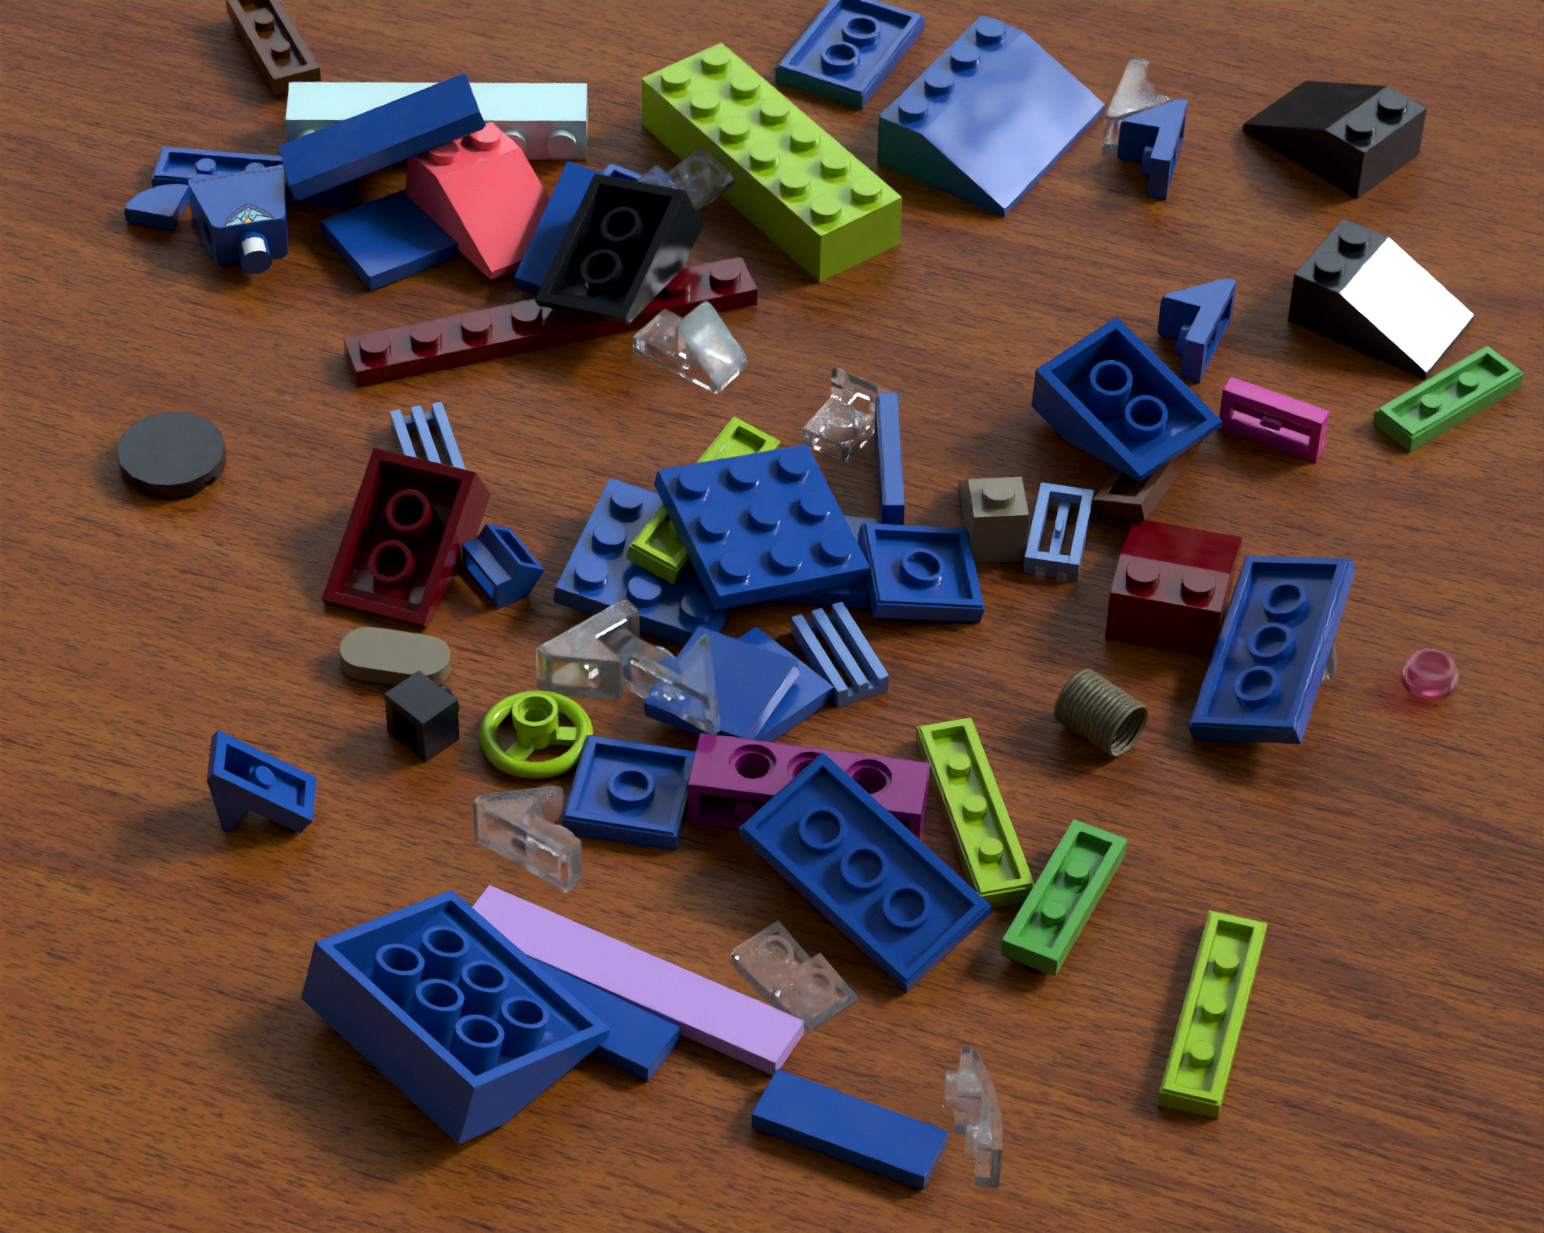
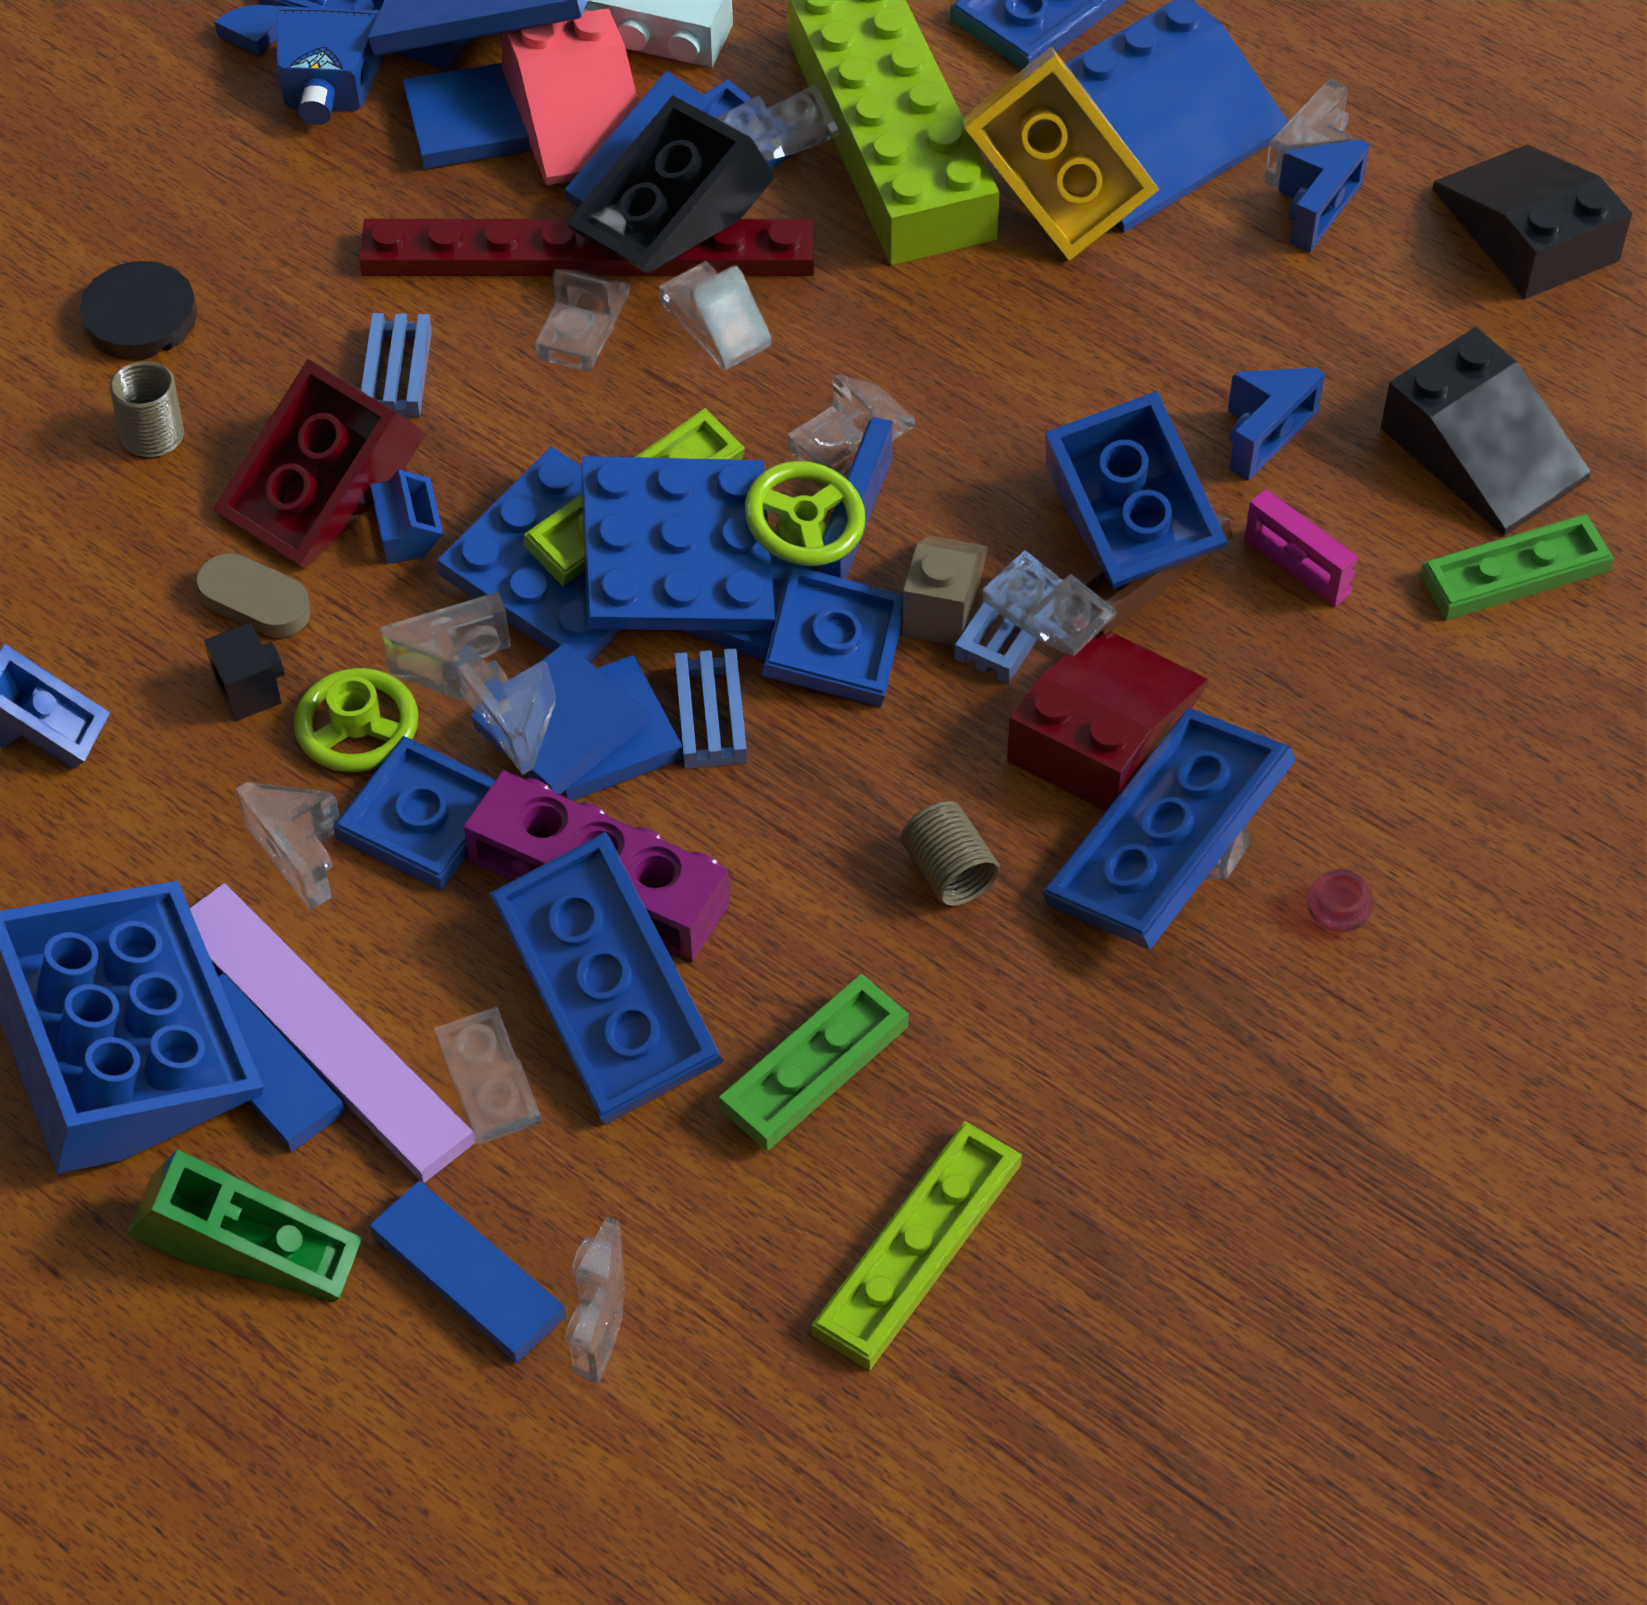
camera: 20 degrees right, 10 degrees up
lime tile [915,717,1035,908] -> none
none -> dark tan piece [109,361,185,457]
none -> green slope [127,1149,362,1302]
none -> clear slope [535,269,631,372]
none -> lime piece [745,461,865,566]
none -> yellow slope [962,46,1159,261]
none -> clear slope [983,550,1117,656]

